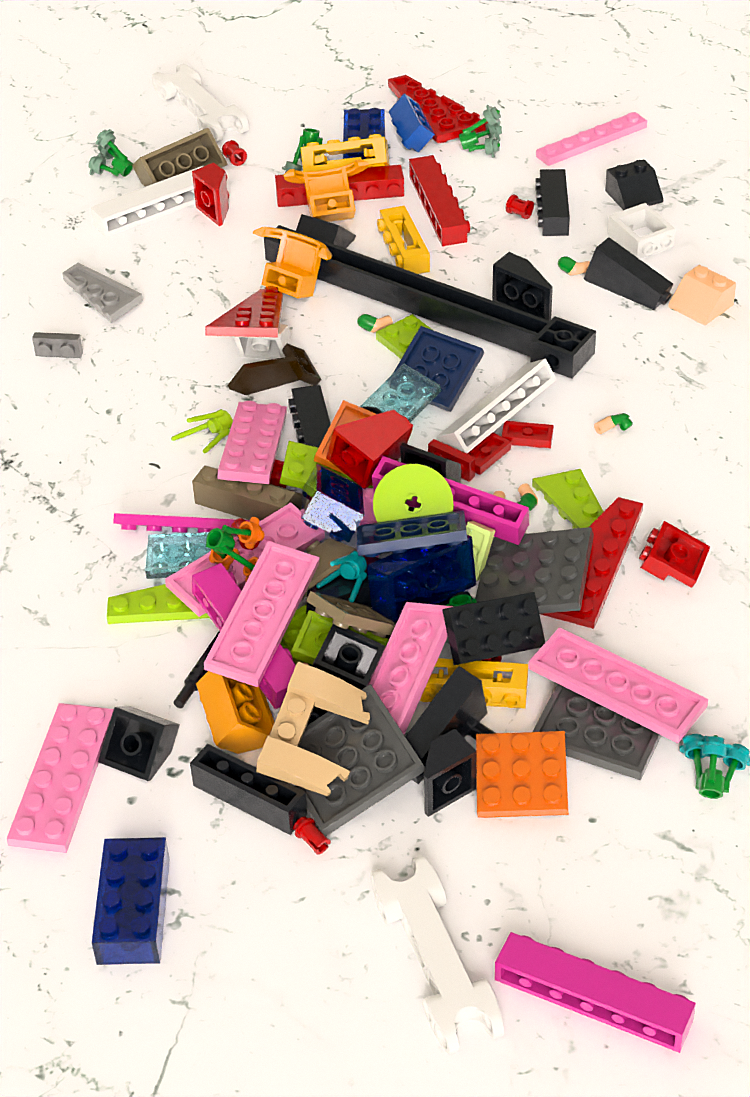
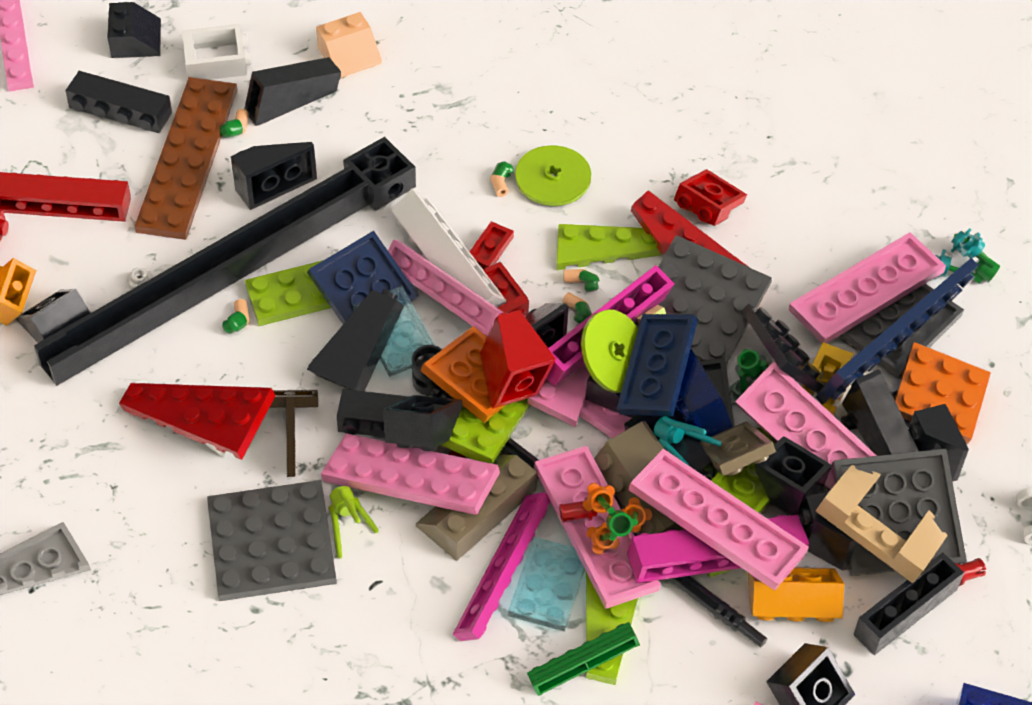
camera: 75 degrees left, 10 degrees up
flat silver plate [32,332,83,359] -> none
light orange piece [253,227,332,298] -> none
brick [301,463,364,543] -> none
yellow brick [377,205,430,274] -> none
red bush [506,194,534,219] -> none
none -> dark orange plate [134,77,238,240]
none -> dark grey plate [207,480,337,602]
none -> black slope [307,289,404,391]
none -> black slope [383,395,462,451]
none -> bright pink plate [388,239,504,336]
none -> lime piece [515,145,592,206]
none -> green piece [527,622,640,696]
none -> dark blue plate [815,258,979,405]

